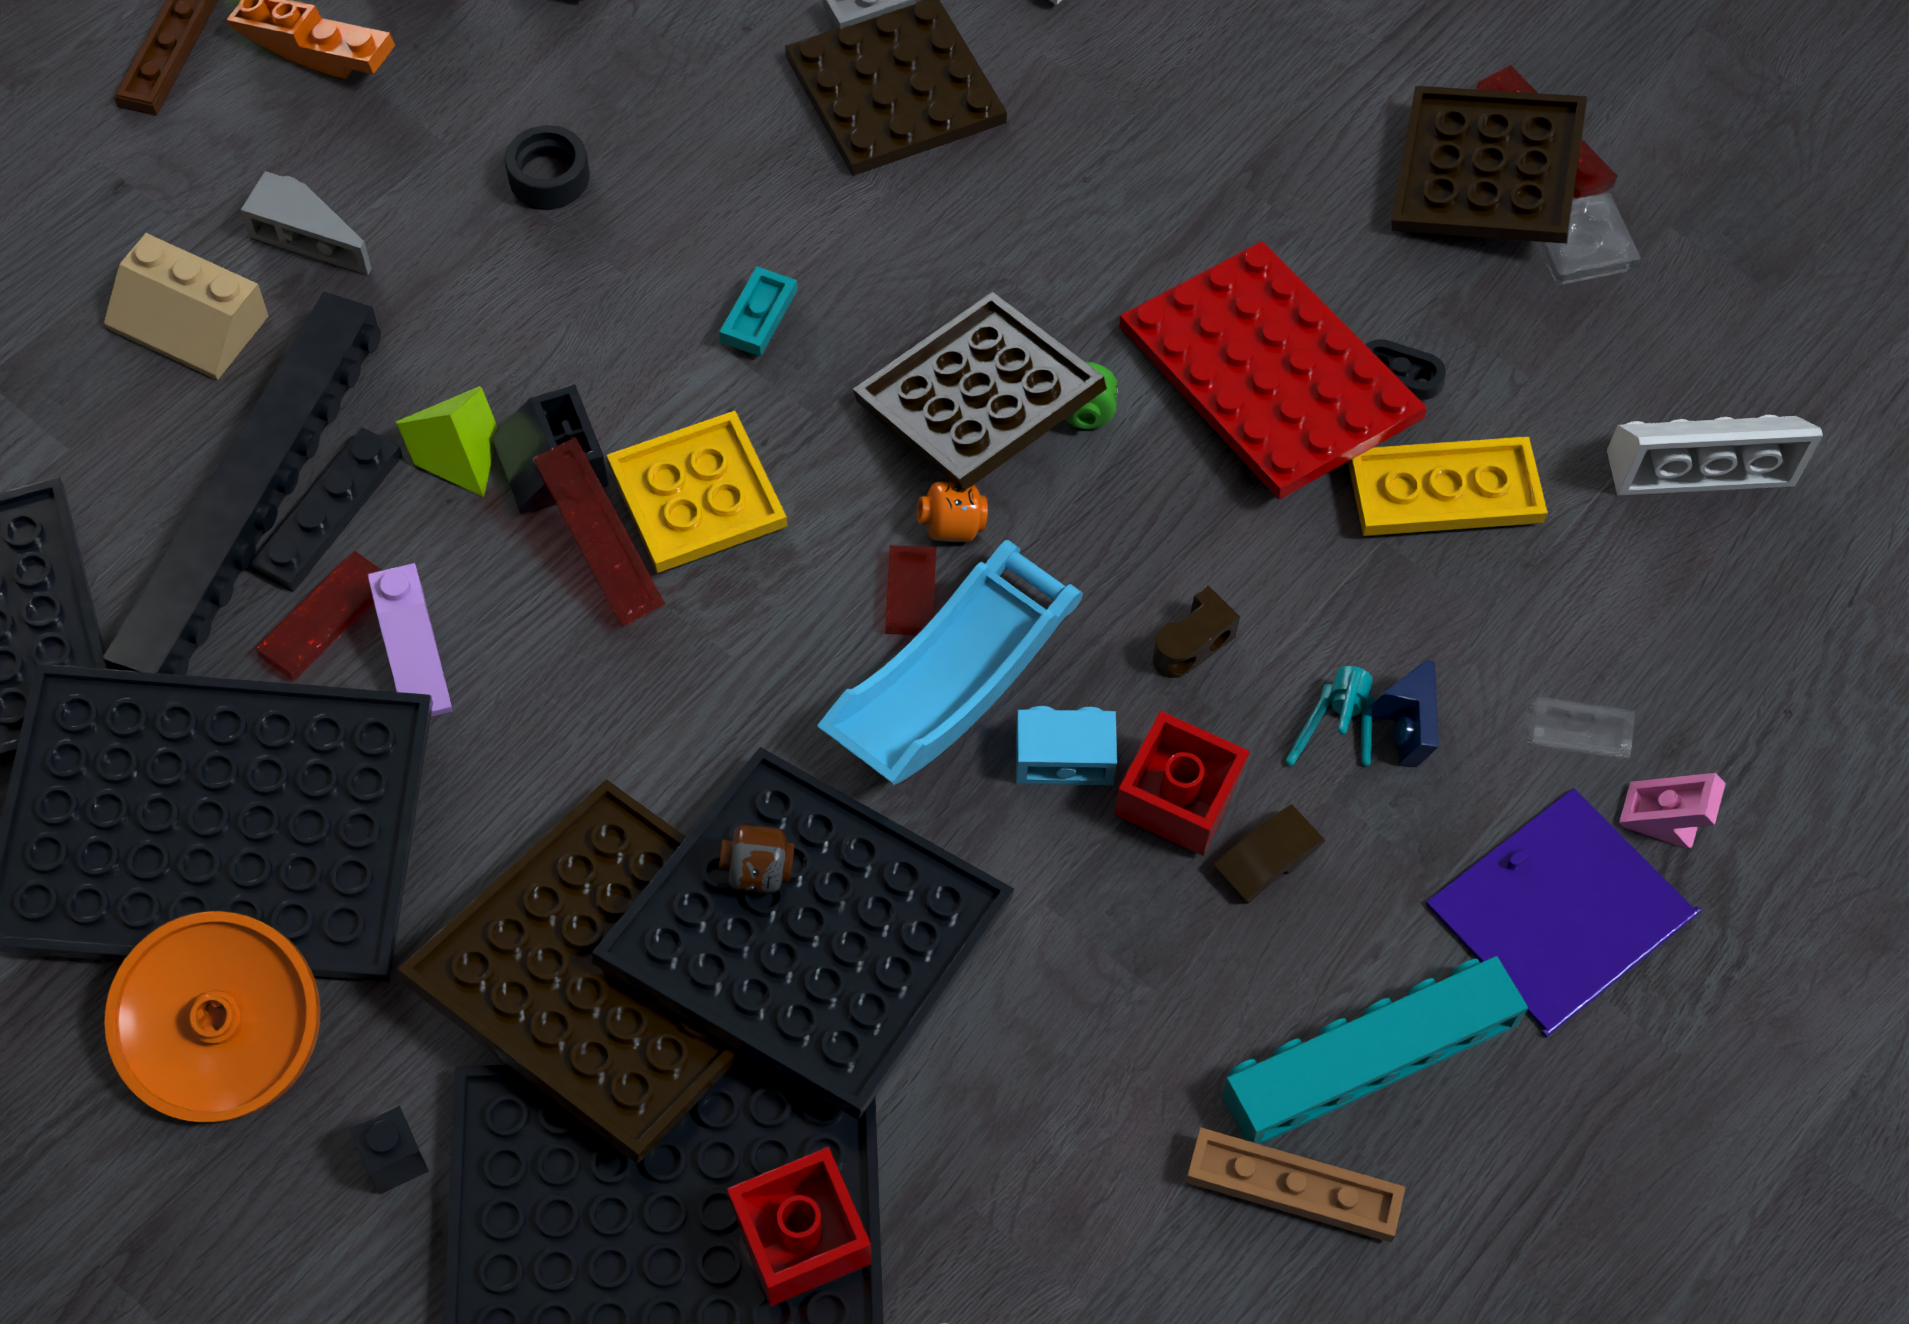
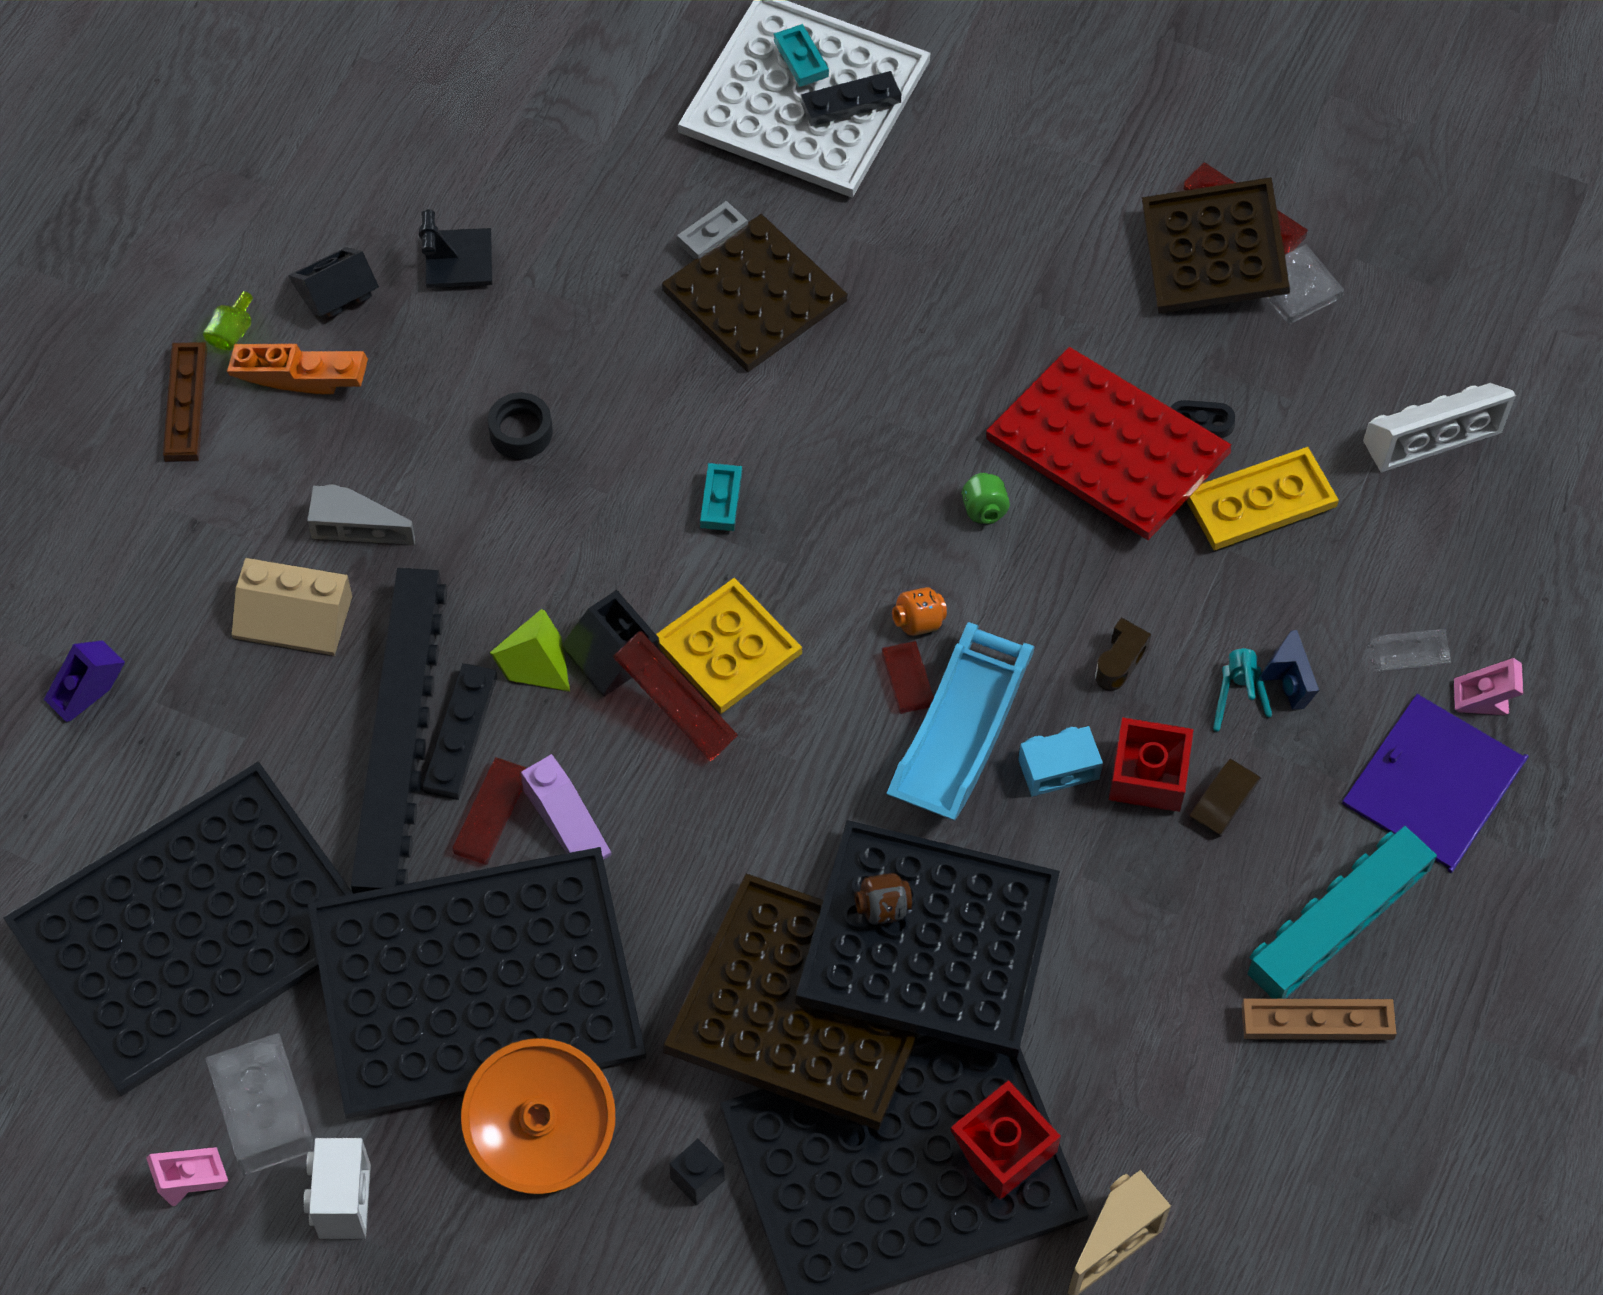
camera: 15 degrees left, 0 degrees up
plate [853,292,1107,492] -> none

